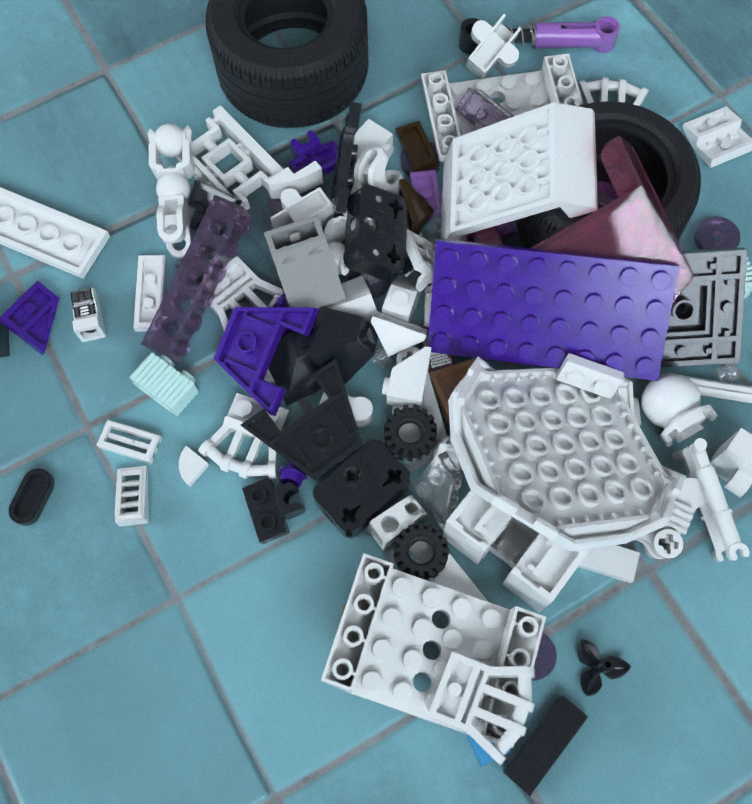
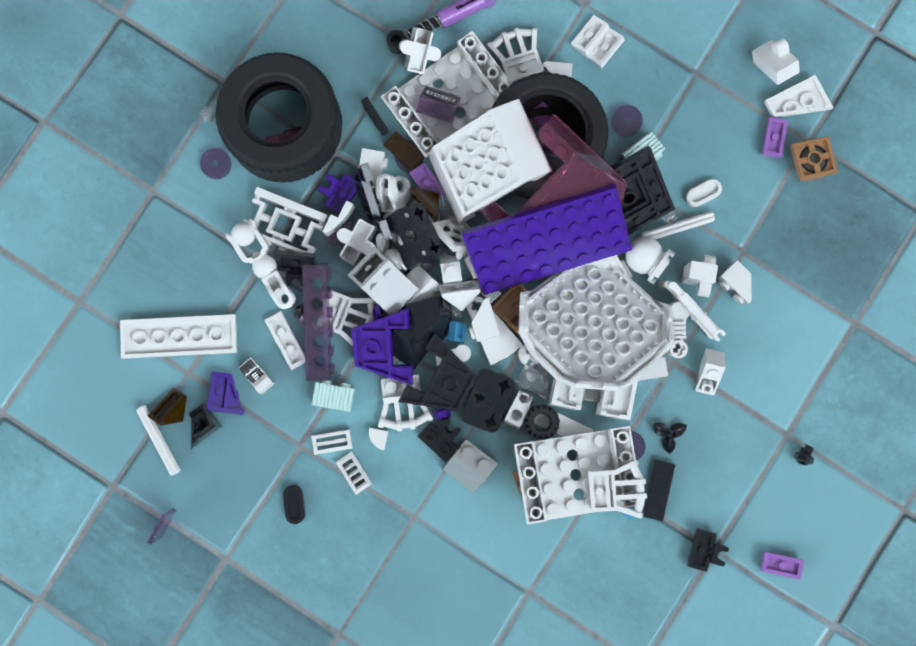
camera: 25 degrees left, 15 degrees up
black tyre [384,404,437,462] -> none
white plate [556,353,624,399] -> none
none -> clear purple piece [200,148,232,179]
none -> black tile [361,97,389,136]
none -> light grey slope [443,439,498,493]
none -> dark azure tile [444,321,466,343]
none -> white slope [695,348,726,395]

